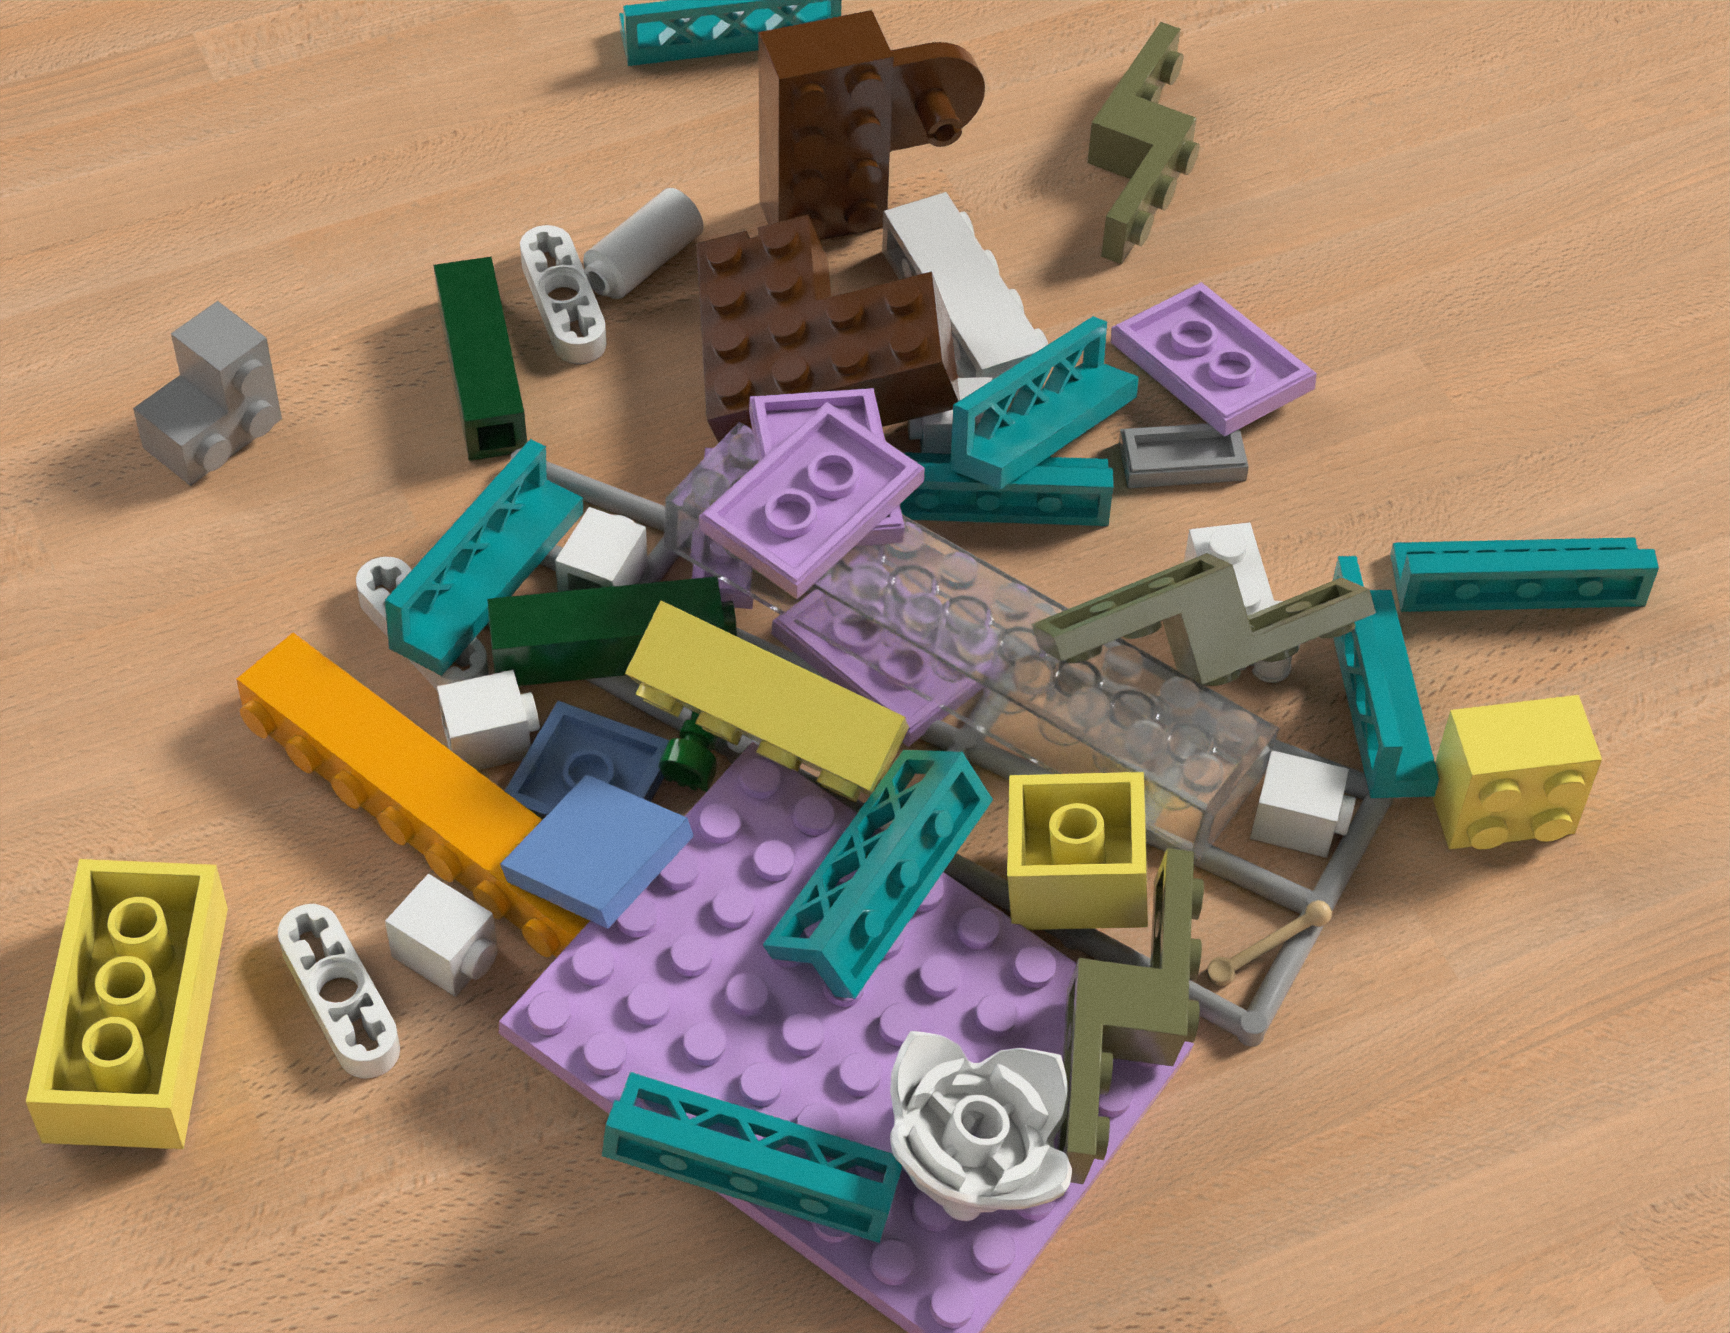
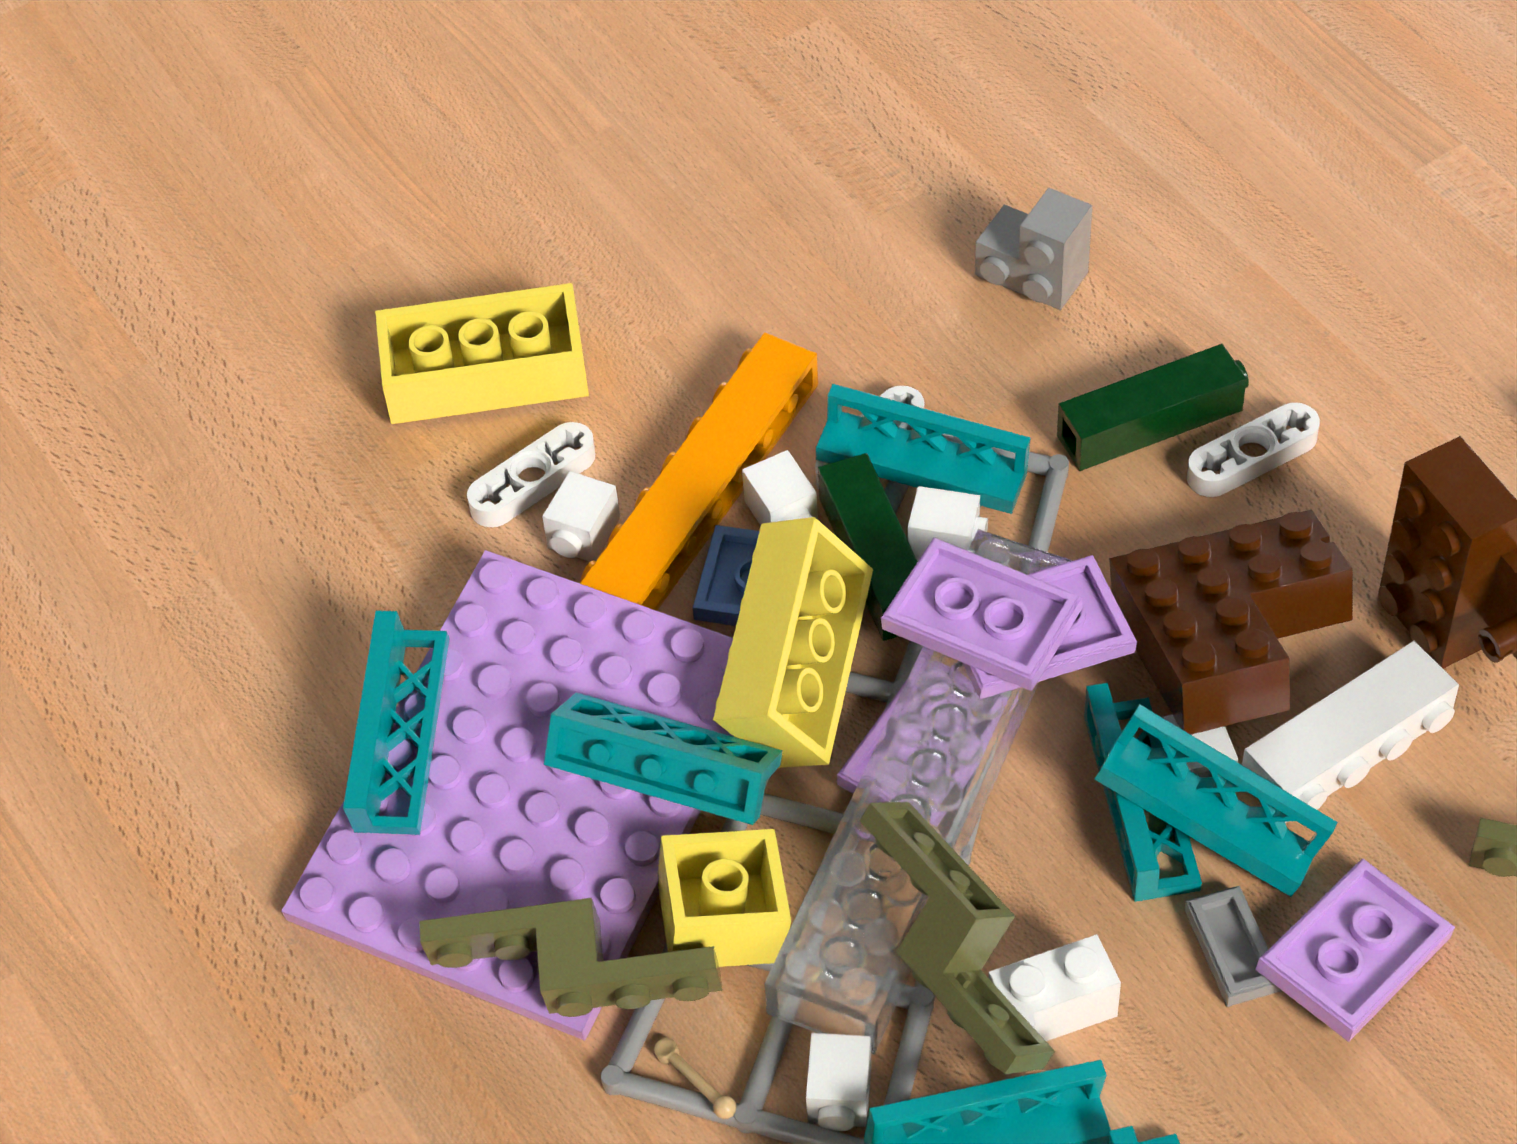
camera: 85 degrees right, 0 degrees up
medium blue tile [500,774,694,929] -> none
white brick [583,188,704,299] -> none
white brick [890,1031,1072,1221] -> none

